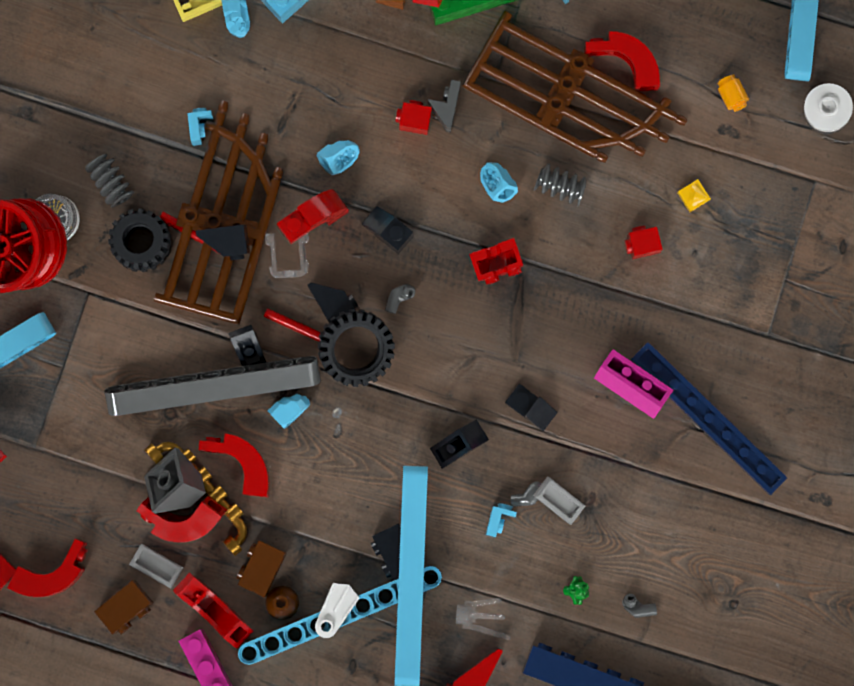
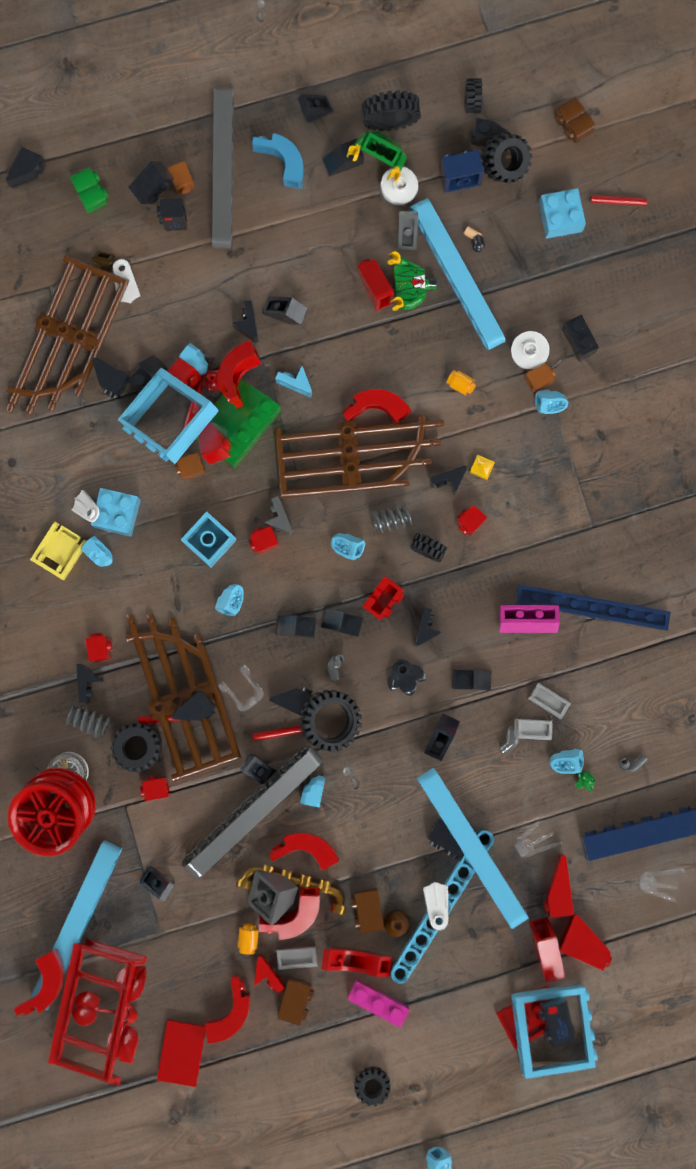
camera: 35 degrees left, 0 degrees up
medium azure bracket [187,108,213,146] -> none
red arch [277,189,349,244] -> none
medium azure bracket [485,503,517,537] -> none
none -> black slope [76,664,104,703]
none -> red brick [85,633,113,662]
none -> black slope [139,866,175,902]
none -> red brick [140,775,171,801]
none -> medium azure brick [181,512,237,568]
none -> light orange brick [238,924,259,954]
none -> red slope [254,954,285,993]
none -> black slope [321,609,363,637]
none -> black plate [387,659,426,696]
none -> black tyre [410,533,447,562]
none -> black slope [414,608,442,647]
none -> black slope [429,465,467,495]
none -> dark orange brick [524,363,556,394]
none -> light grey tile [528,683,571,720]
none -> medium azure rock [535,389,569,414]
none -> medium azure rock [550,749,584,774]

